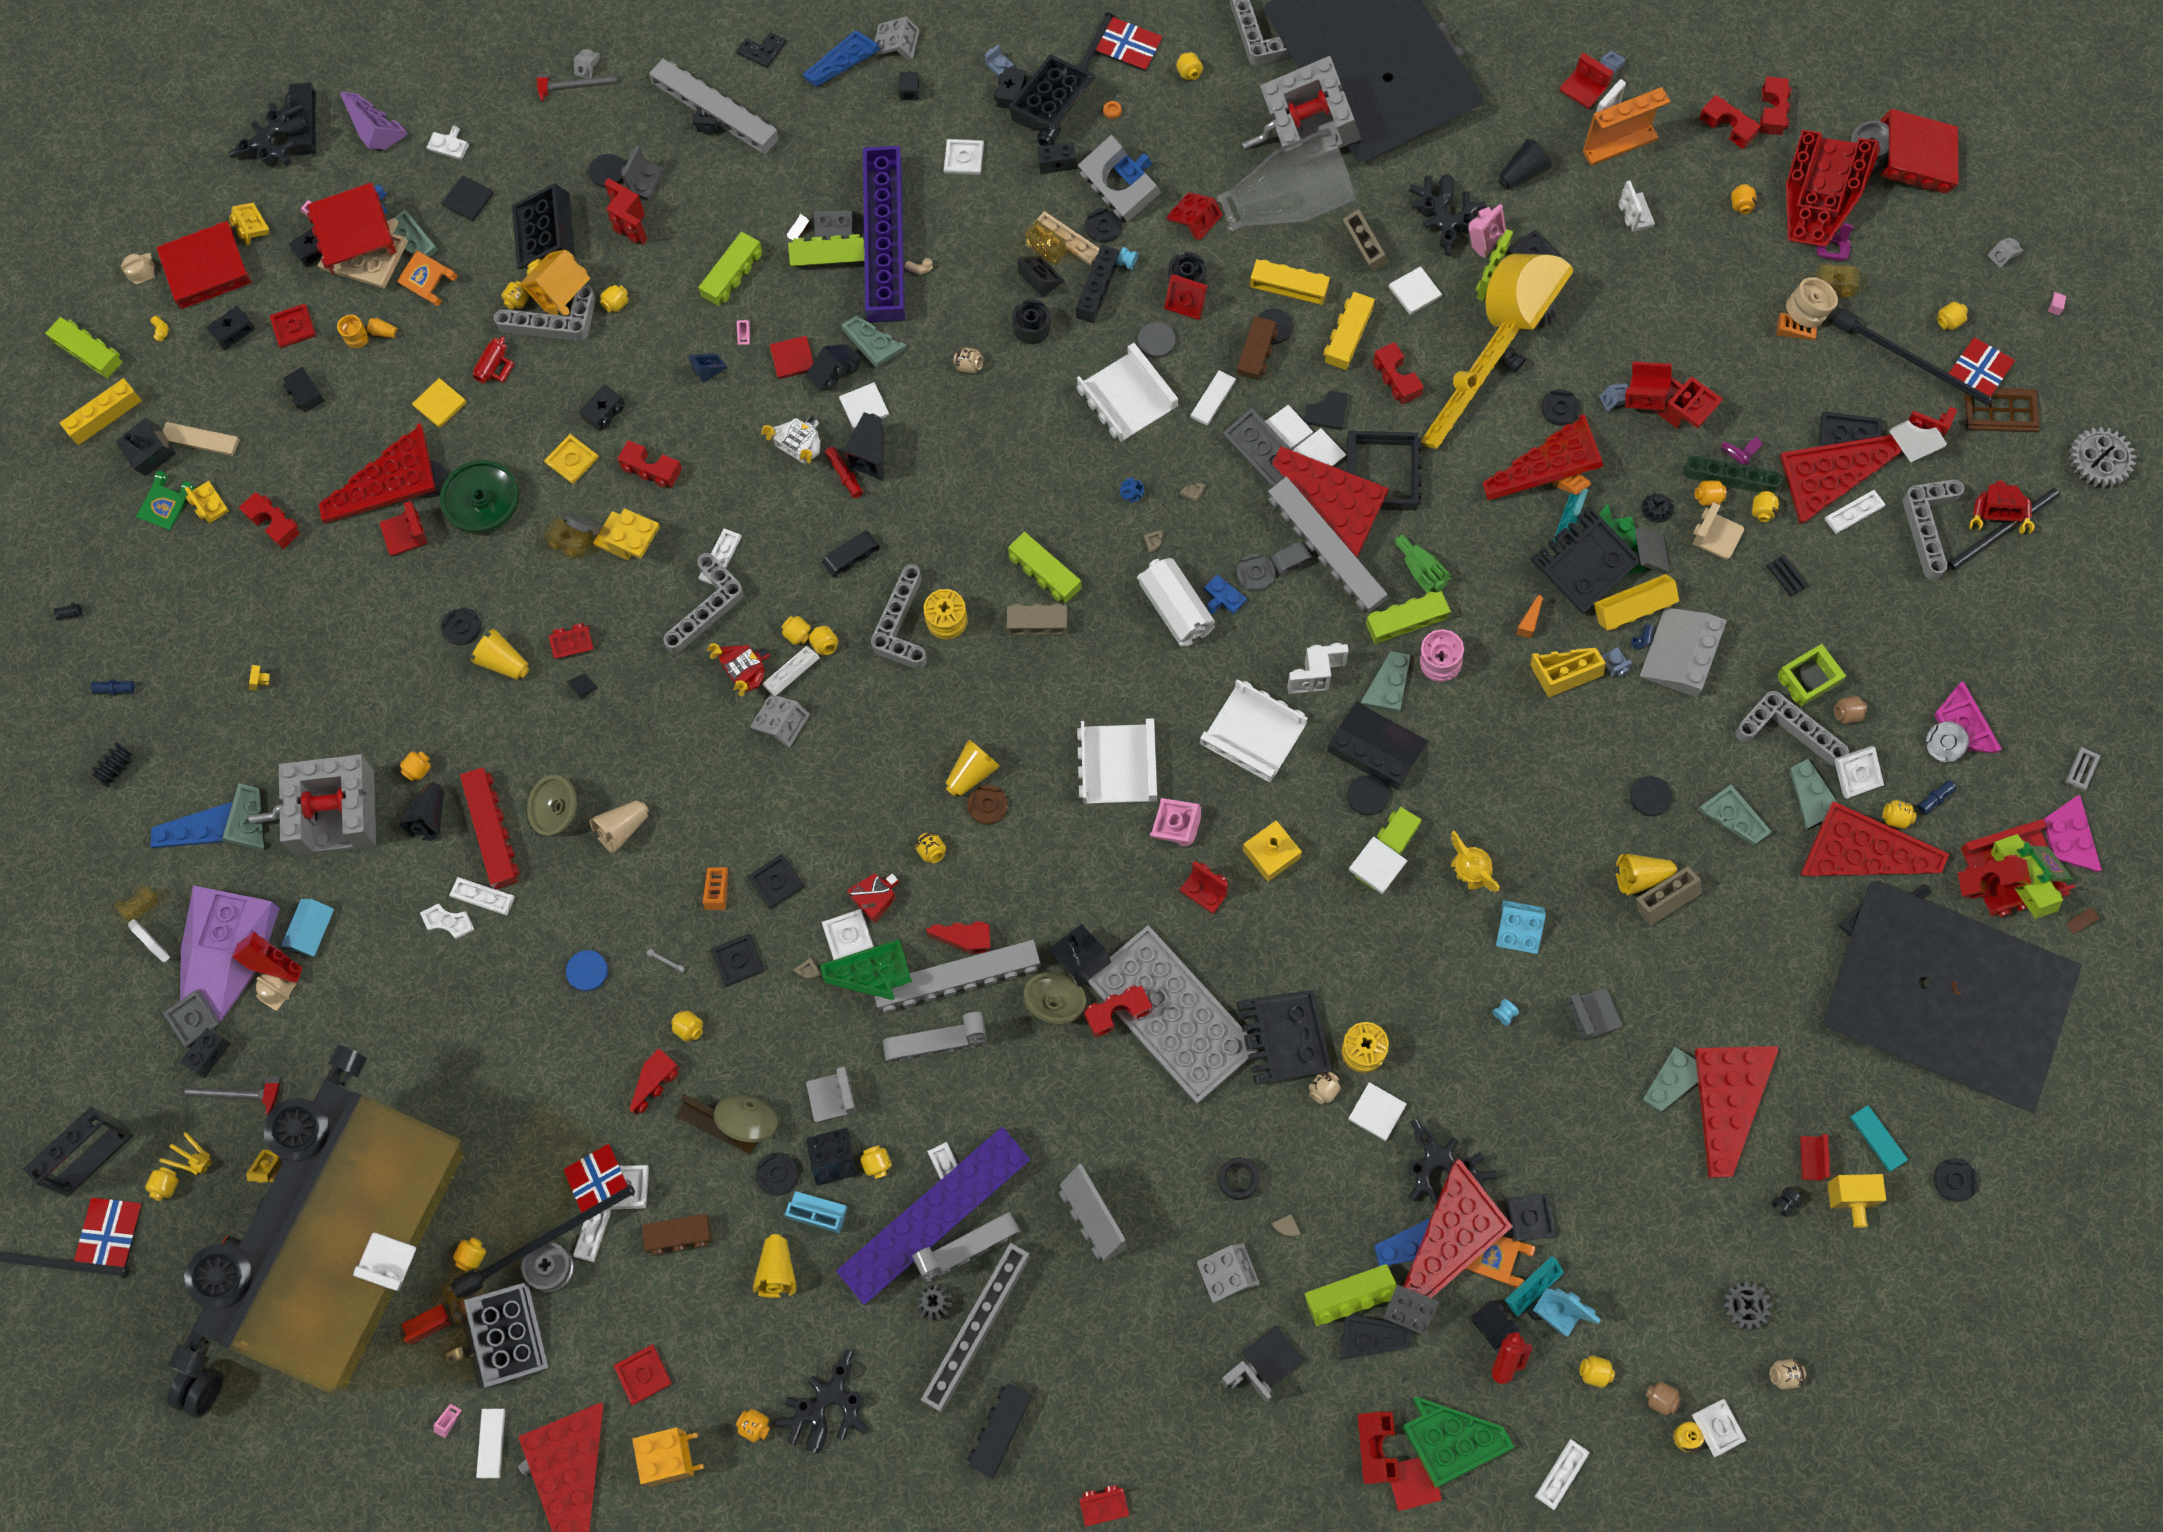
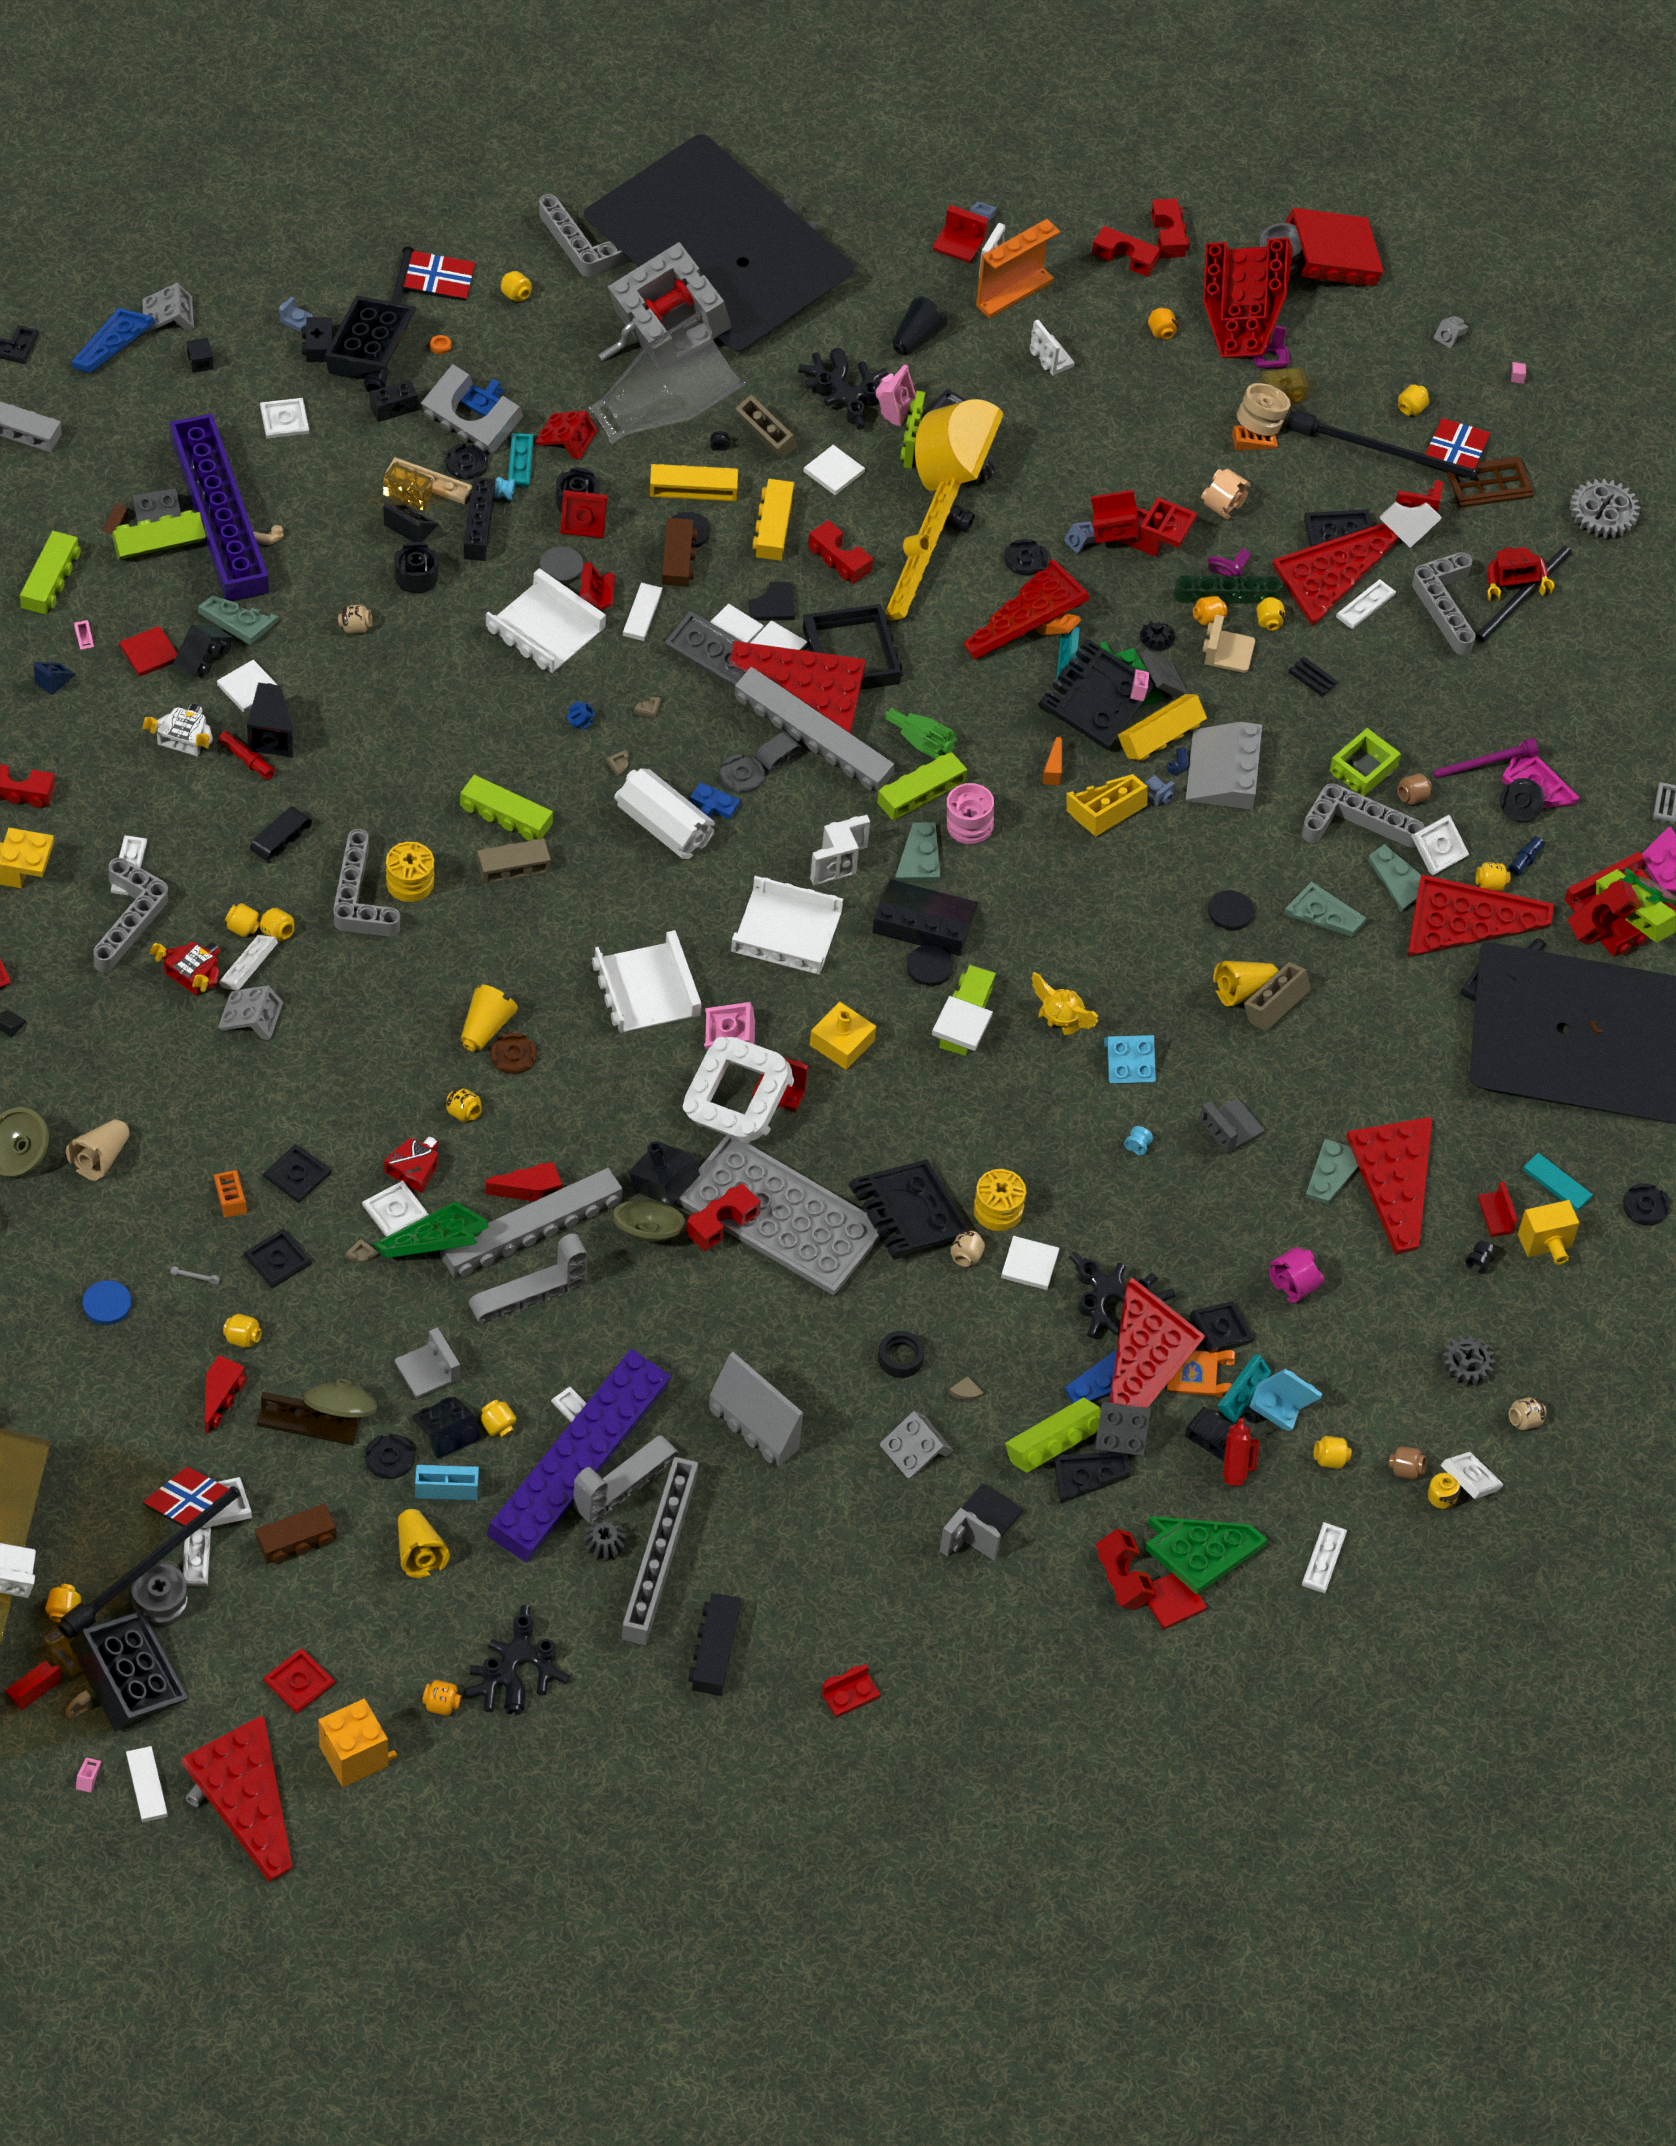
camera: 25 degrees left, 15 degrees down
none -> teal tile [508,433,534,487]
none -> red bracket [579,561,615,610]
none -> white plate [683,1037,794,1144]
none -> black bush [710,431,730,451]
none -> bright pink piece [1130,669,1149,701]
none -> light nougat brick [1201,469,1251,519]
none -> dark pink brick [1269,1247,1325,1303]
none -> magenta piece [1433,737,1538,778]

